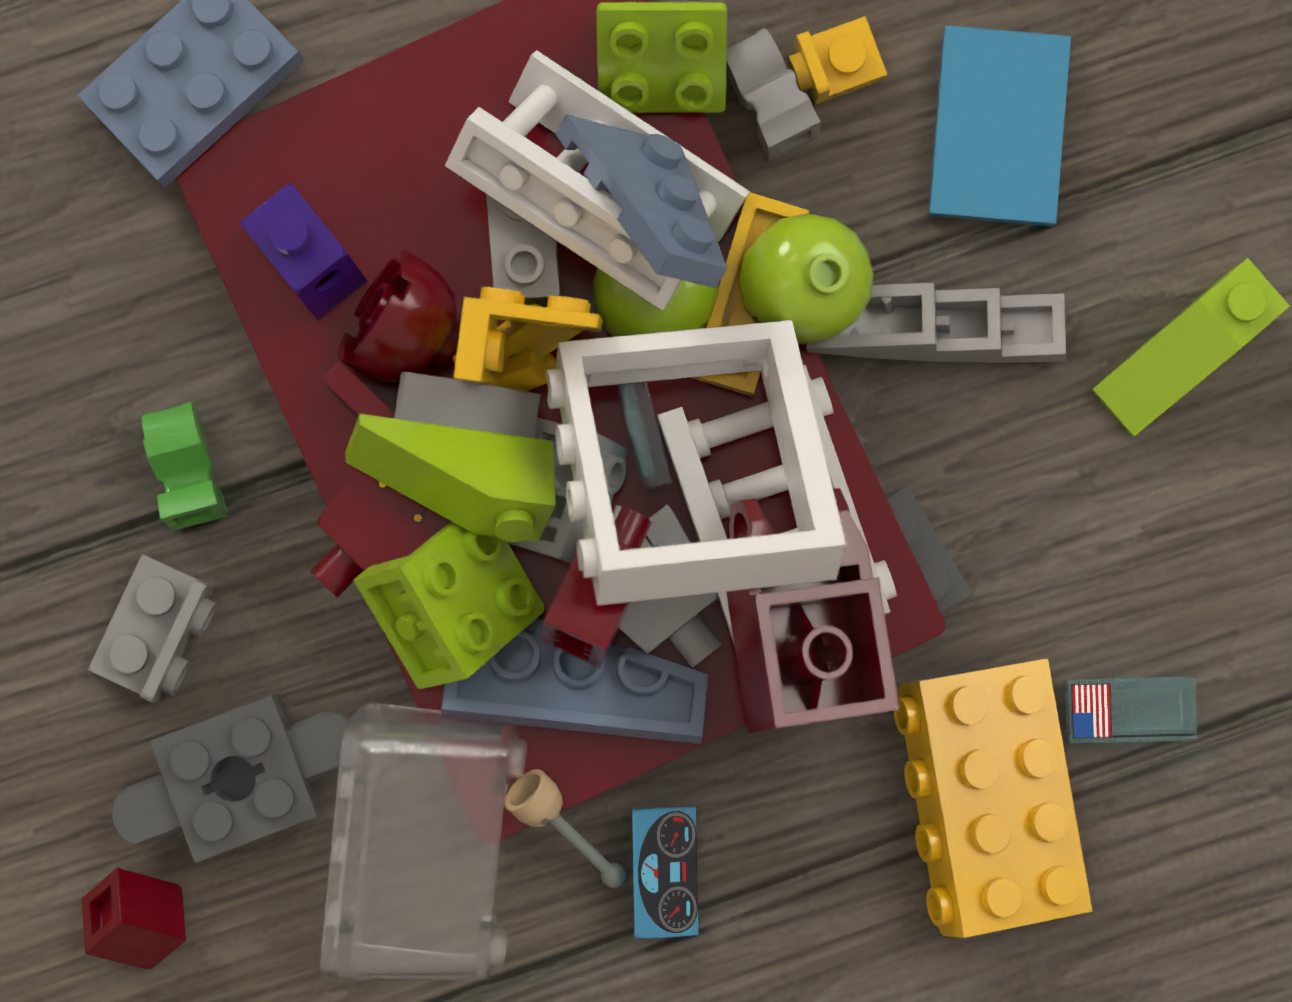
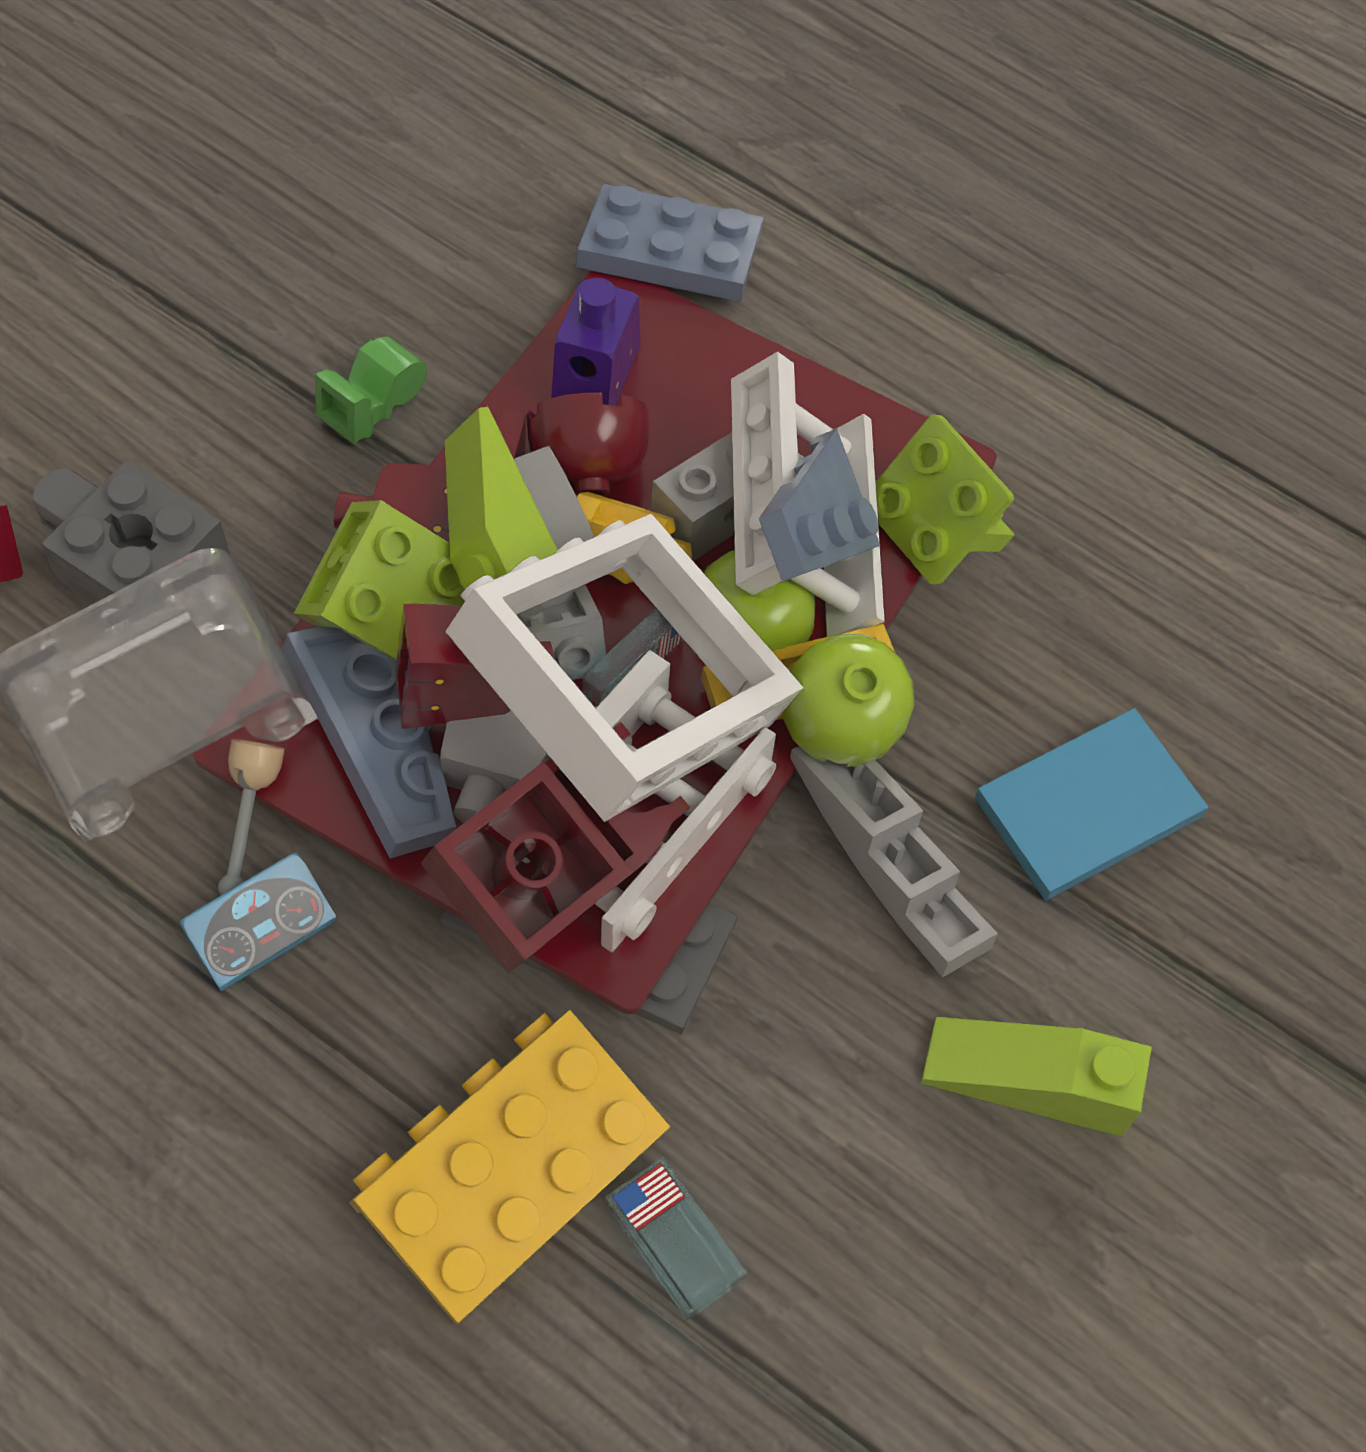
camera: 55 degrees right, 25 degrees down
light grey bracket [88,554,217,703] -> none
yellow bracket [454,287,603,384] -> none
light grey leg [726,28,821,162] -> none
yellow bracket [787,16,888,105] -> none

